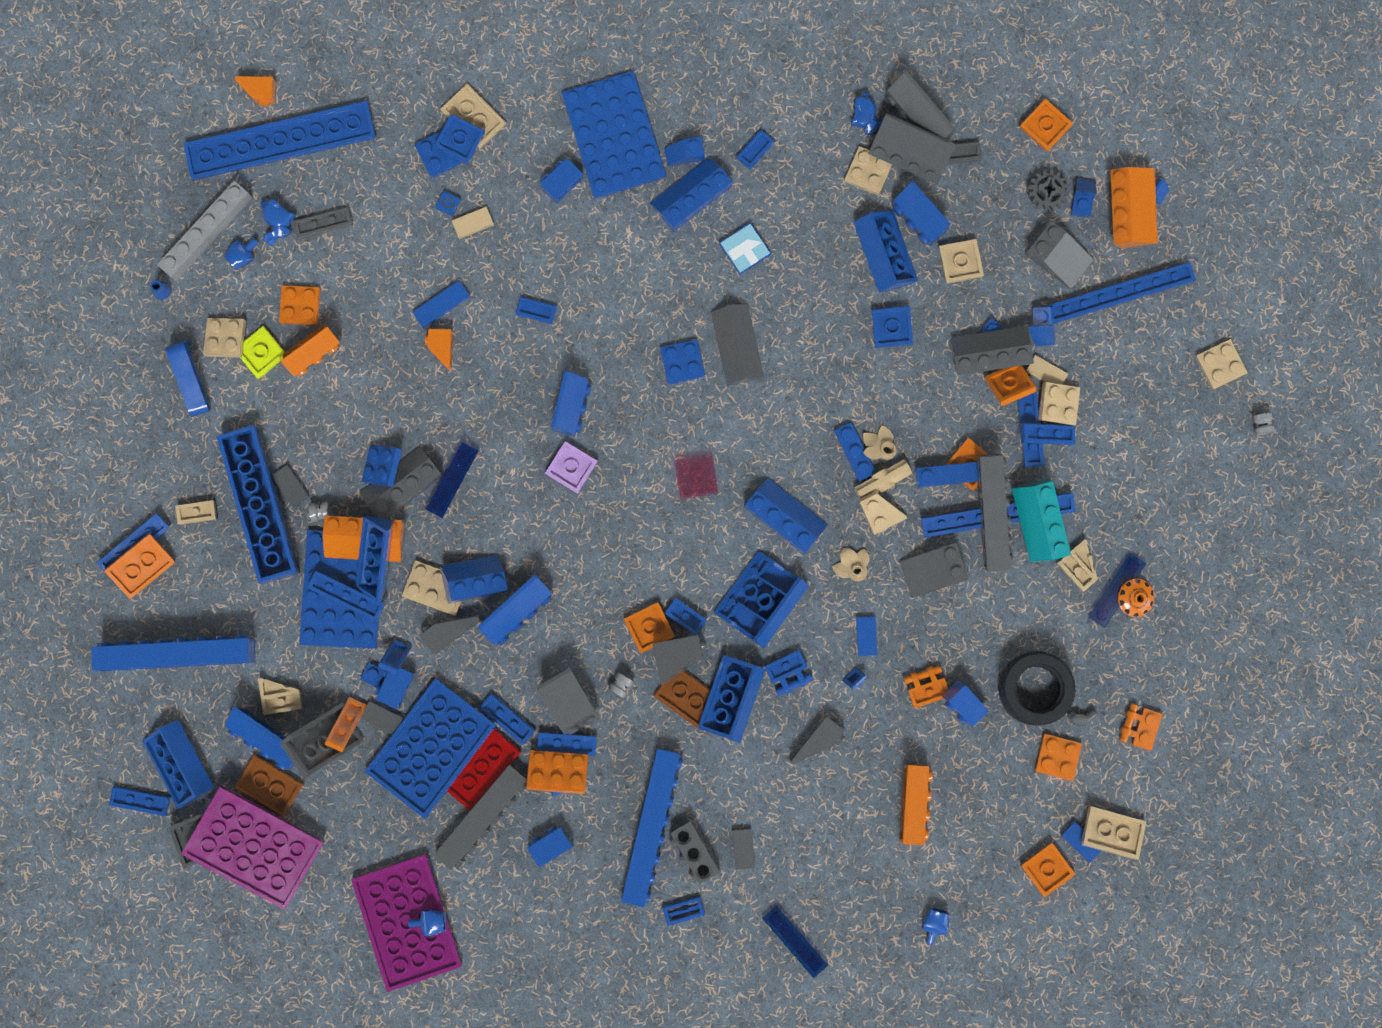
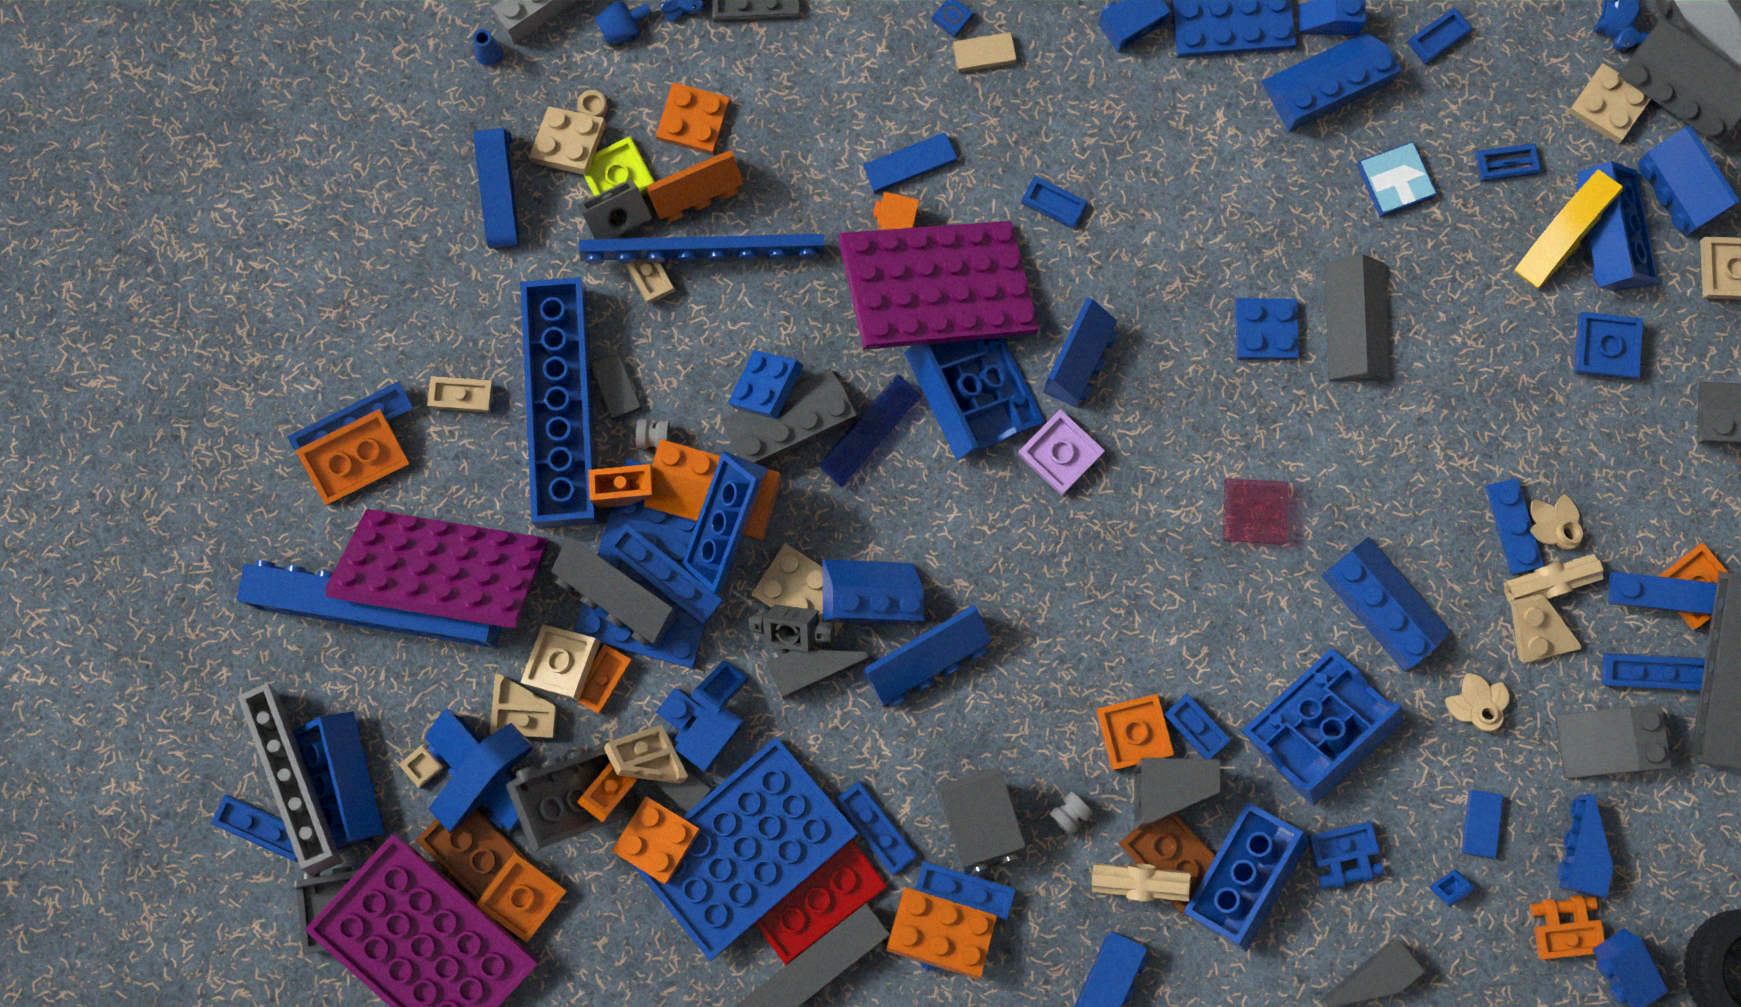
camera: 10 degrees right, 5 degrees down
none -> light grey brick [238,683,342,876]
none -> magenta plate [325,509,548,628]
none -> tan tile [399,744,445,789]
none -> blue beam [428,723,534,833]
none -> orange plate [476,851,567,943]
none -> tan plate [520,624,600,701]
none -> dark grey slope [551,536,678,647]
none -> orange plate [576,644,632,715]
none -> tan tile [577,90,608,118]
none -> dark grey brick [578,178,652,239]
none -> blue plate [579,234,824,265]
none -> orange slope [588,464,653,508]
none -> tan wing [604,724,688,784]
none -> orange plate [612,796,701,885]
none -> tan plate [625,237,674,305]
none -> dark grey piece [749,604,835,652]
none -> magenta plate [838,221,1039,350]
none -> blue piece [904,338,1045,461]
none -> tan piece [1092,863,1191,901]
none -> blue tile [1475,143,1541,182]
none -> yellow slope [1514,169,1623,290]
none -> blue slope [1557,793,1614,898]

